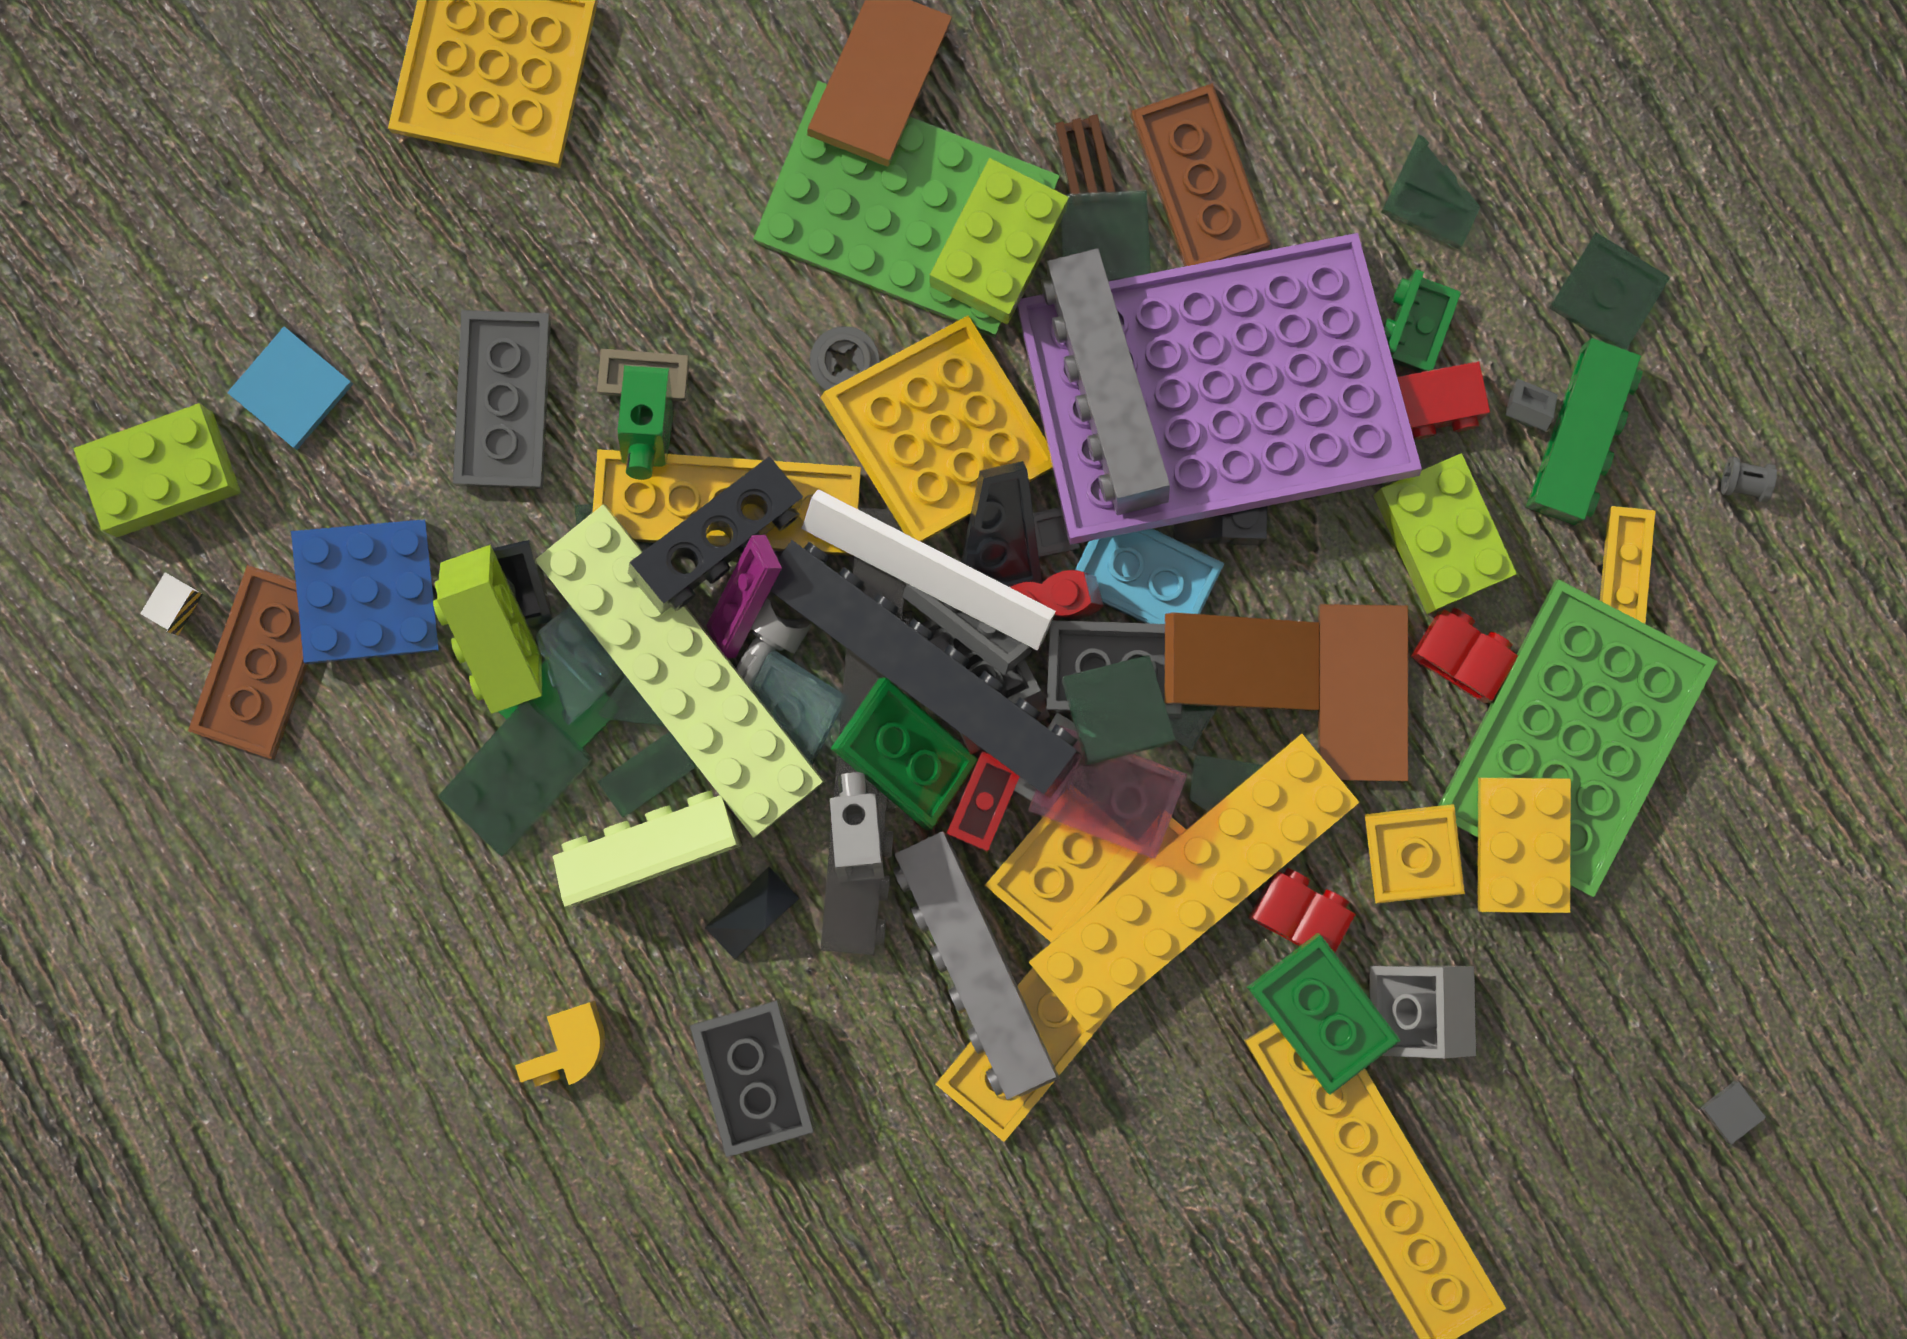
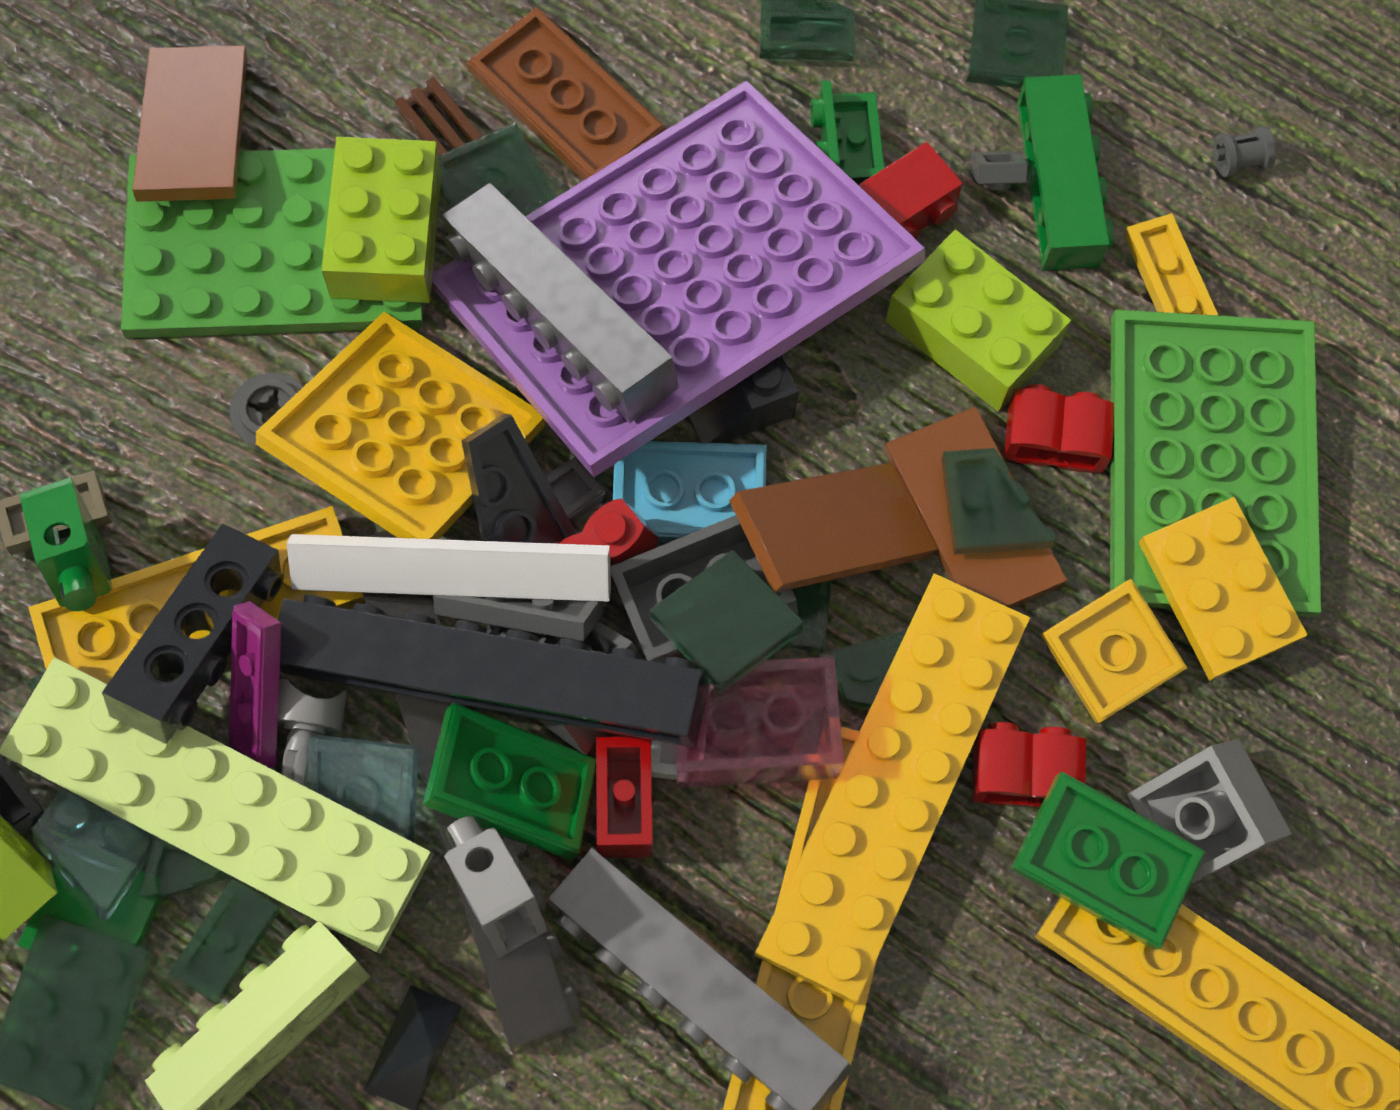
camera: 25 degrees left, 15 degrees down
yellow plate [985,784,1138,942] -> none
none -> clear green wing [941,448,1056,555]

